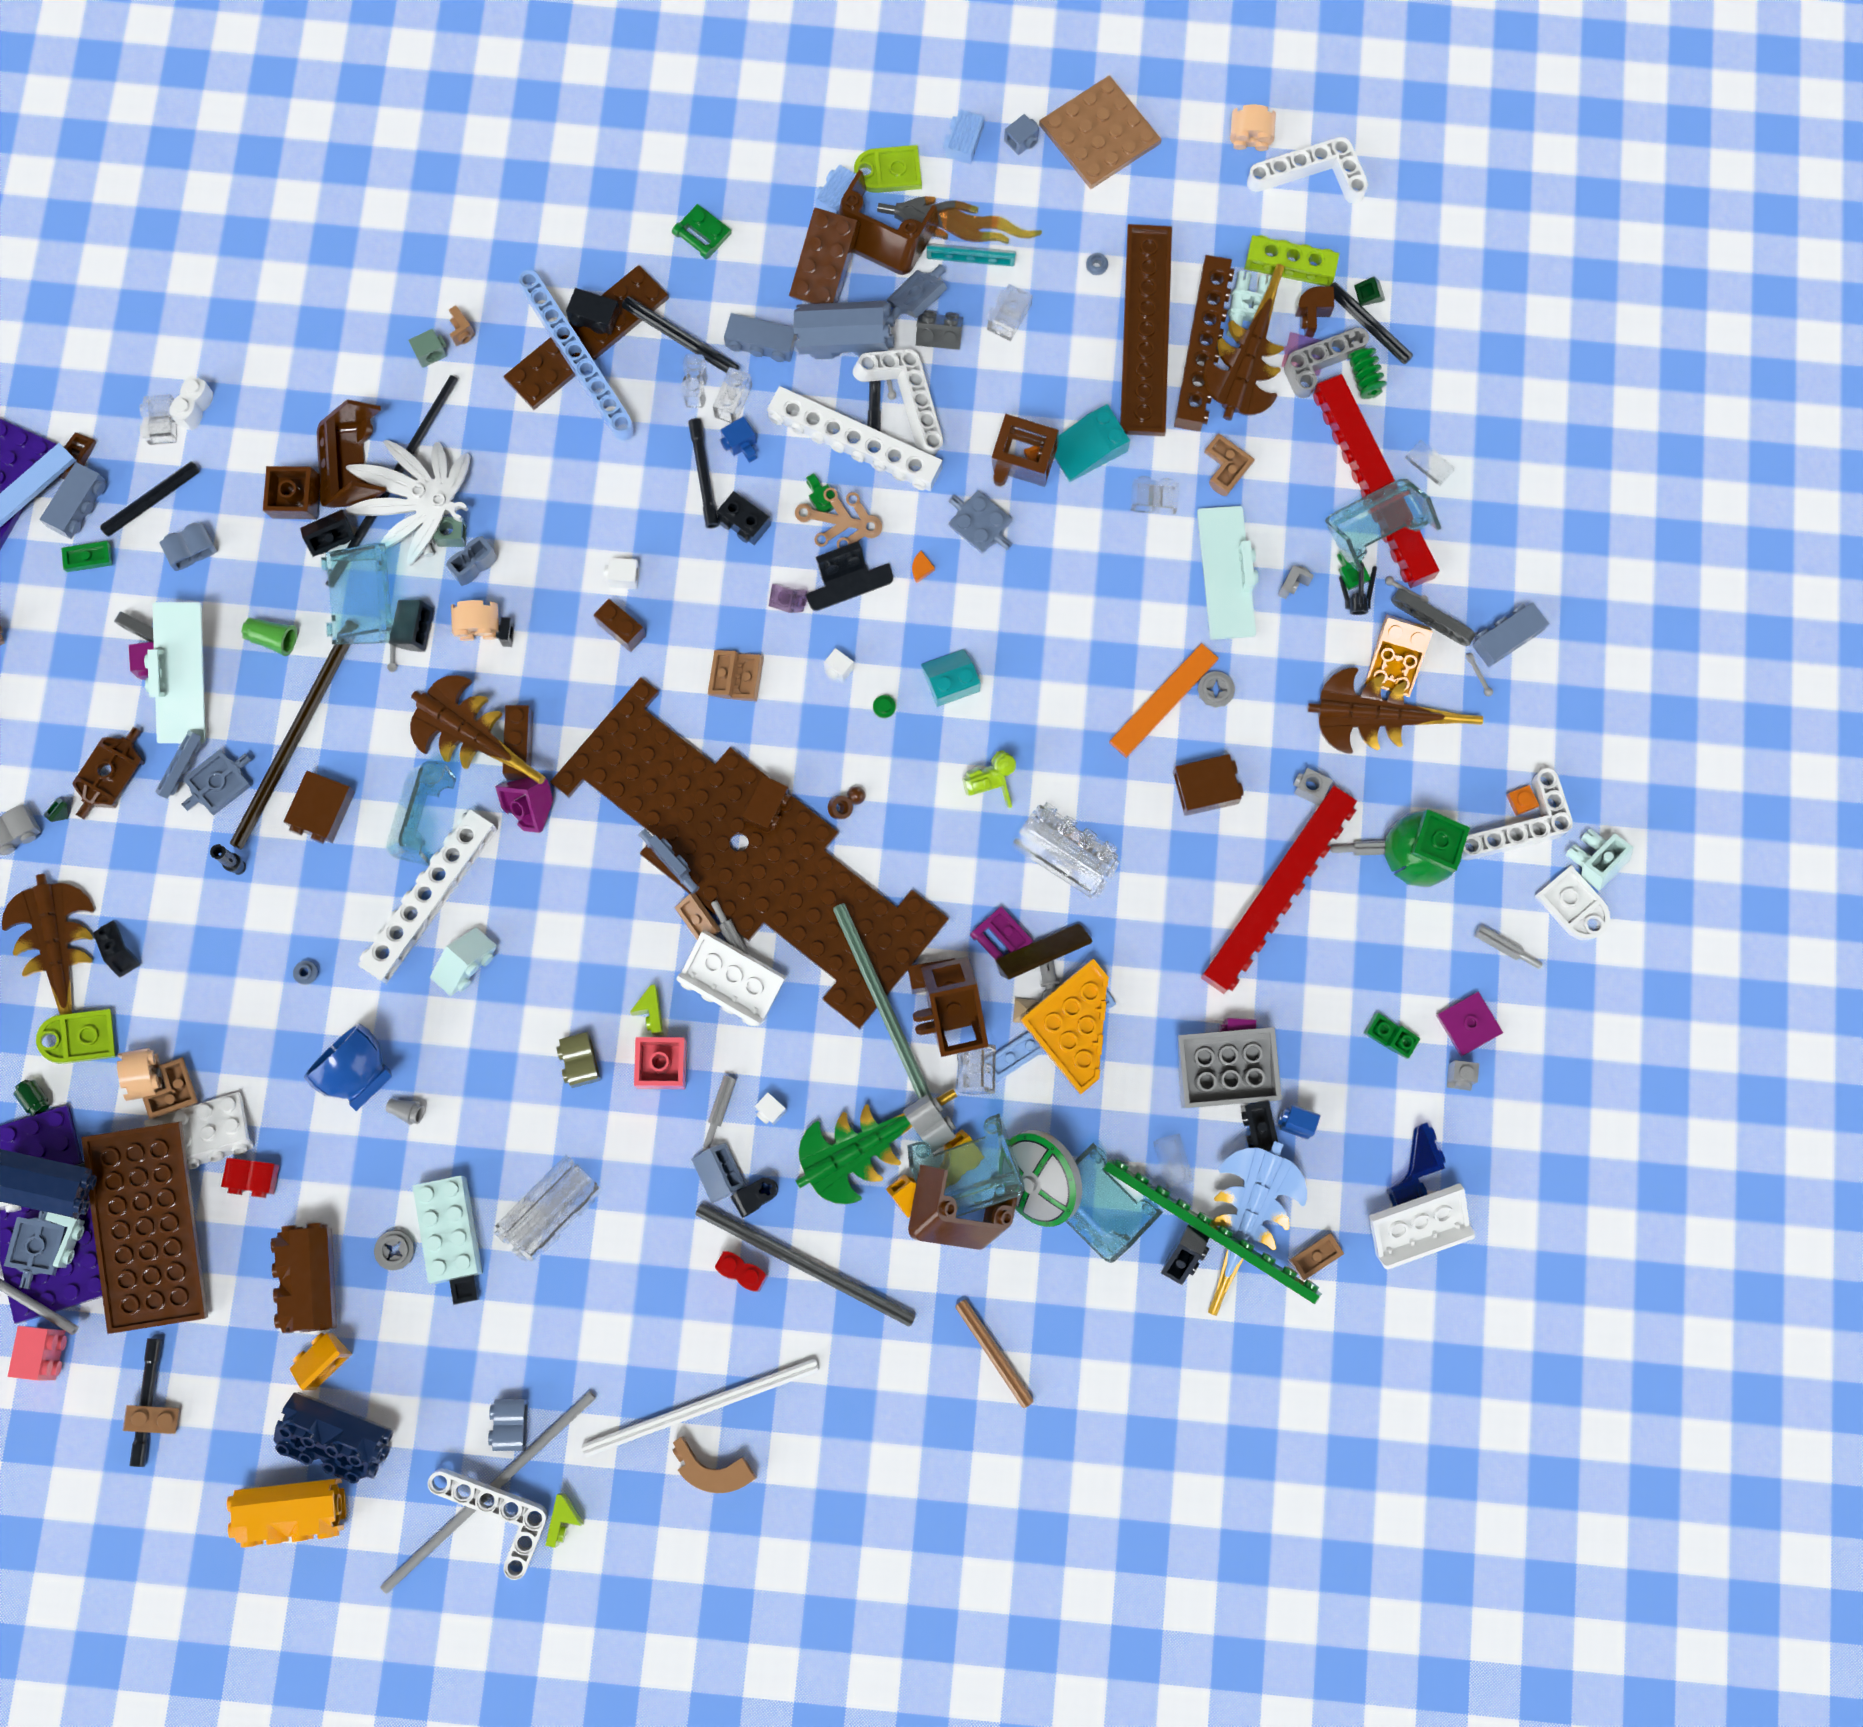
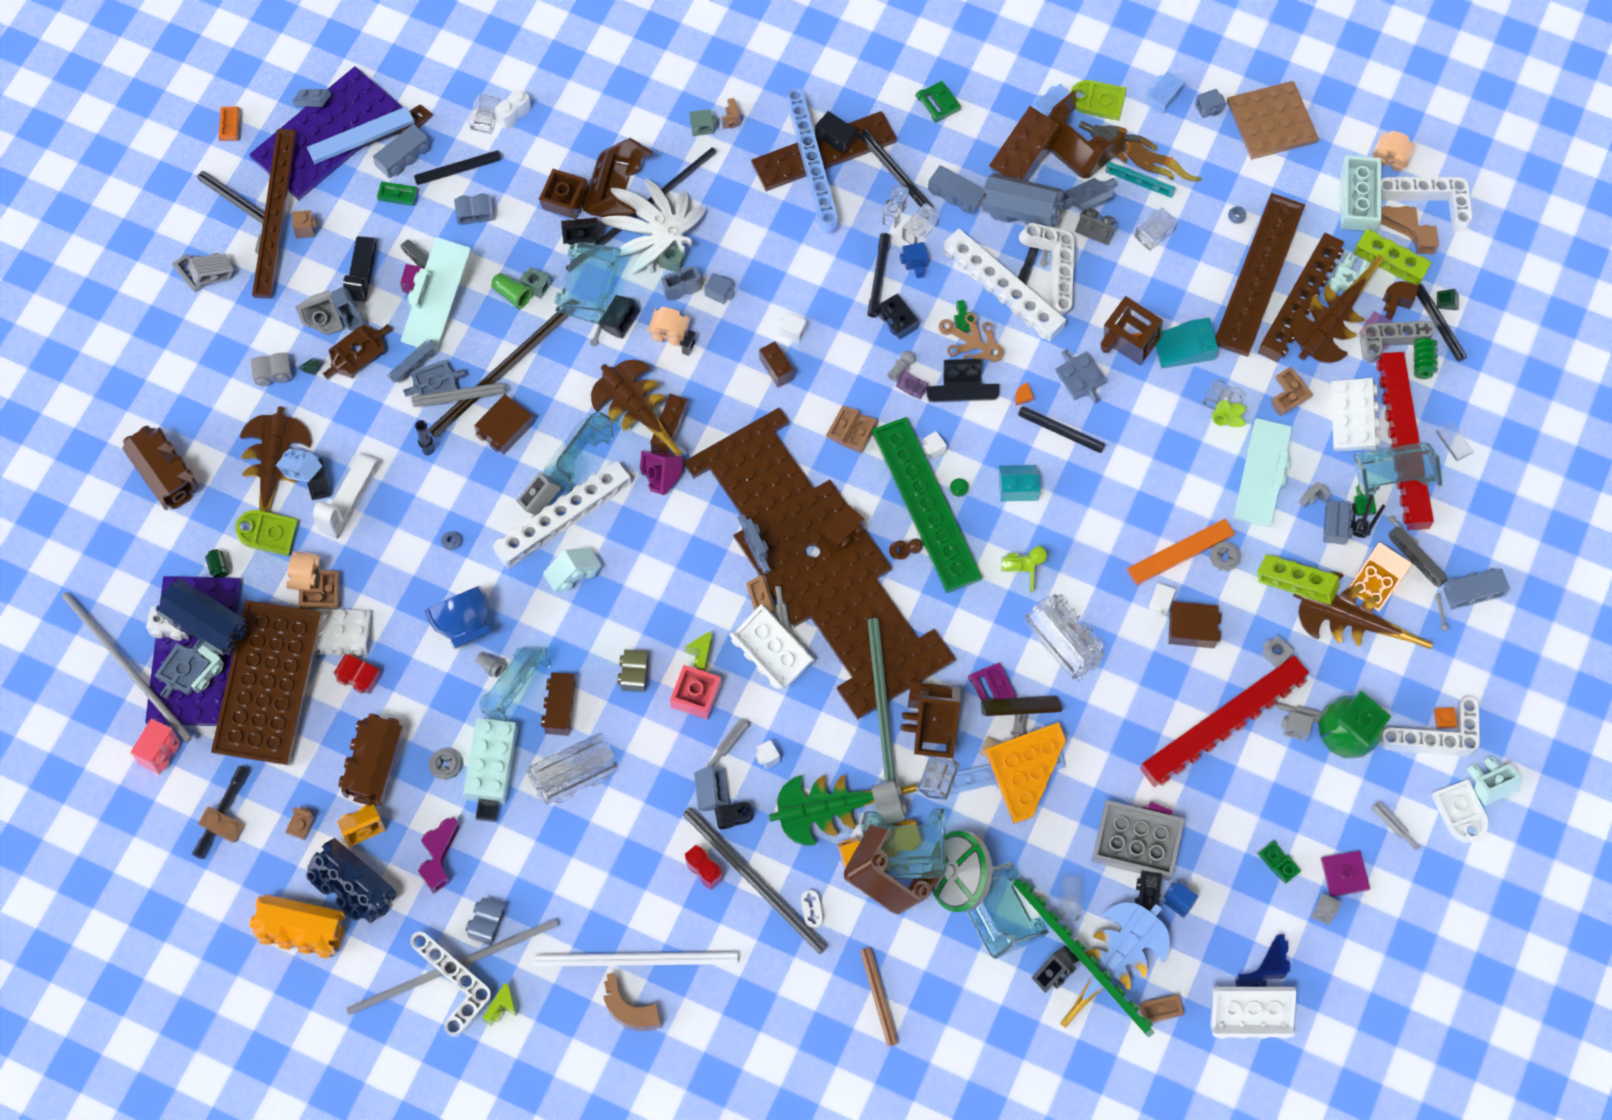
camera: 20 degrees right, 10 degrees down
none -> light blue brick [276,449,322,482]
none -> medium nougat bracket [285,807,315,841]
none -> light grey slope [295,290,344,335]
none -> white beam [313,453,380,539]
none -> sand blue brick [331,287,363,331]
none -> black beam [343,236,377,302]
none -> light grey axle [411,383,505,407]
none -> magenta arch [417,816,459,894]
none -> clear light blue windscreen [479,646,551,722]
none -> light grey brick [516,473,561,516]
none -> sand green brick [520,266,551,299]
none -> reddish brown brick [541,672,576,736]
none -> sand blue brick [704,273,734,305]
none -> white beam [801,890,822,930]
none -> green plate [872,417,982,594]
none -> light grey pin [887,351,915,382]
none -> black axle [1018,406,1105,453]
none -> white brick [1148,583,1176,616]
none -> lime plate [1212,400,1246,427]
none -> lime brick [1257,554,1340,605]
none -> light grey brick [1281,711,1313,741]
none -> sand blue brick [1323,500,1354,545]
none -> white bracket [1331,378,1380,452]
none -> light aqua brick [1340,155,1381,232]
none -> medium nougat arch [1380,206,1439,254]

